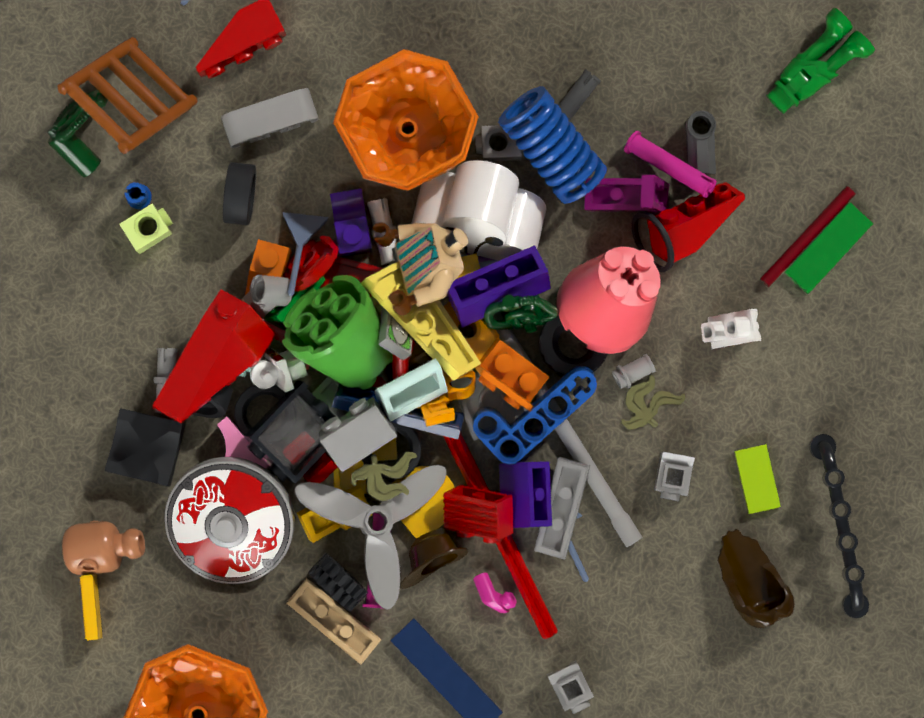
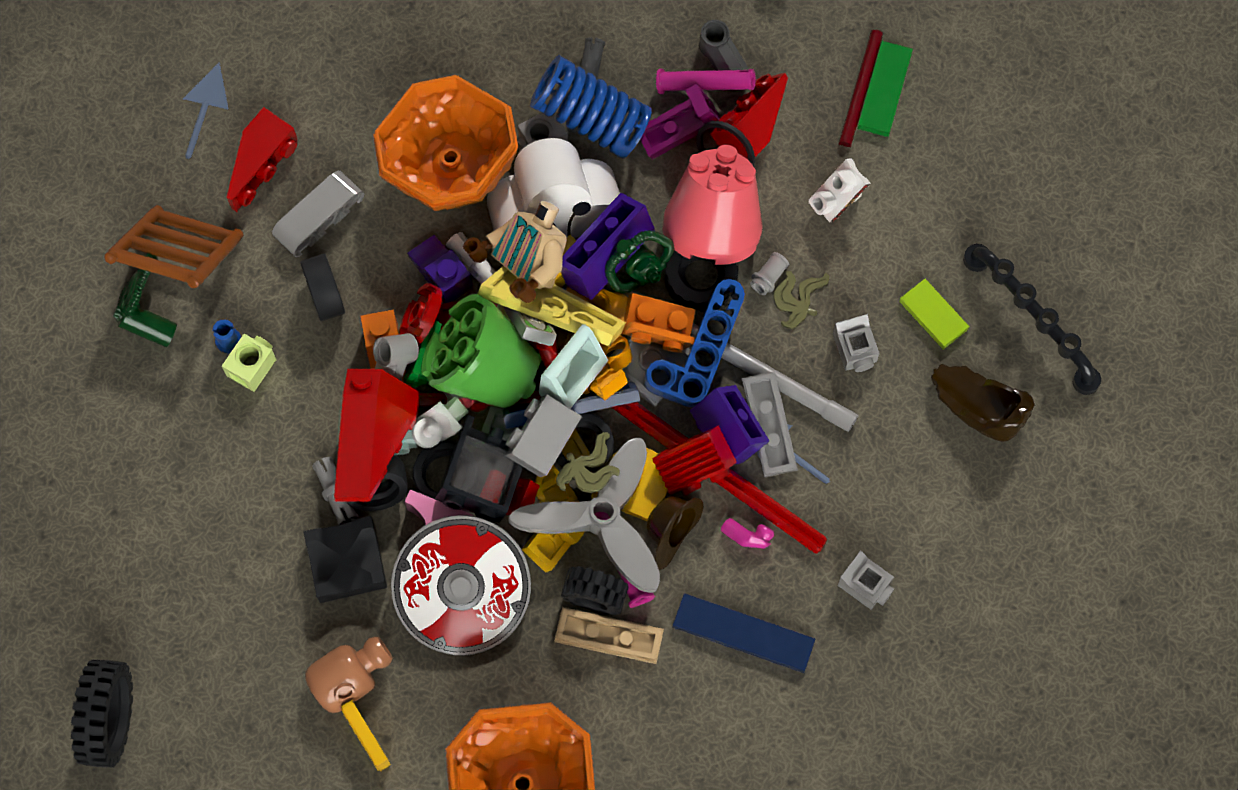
camera: 25 degrees left, 15 degrees down
sand blue piece [282,212,329,296] -> none

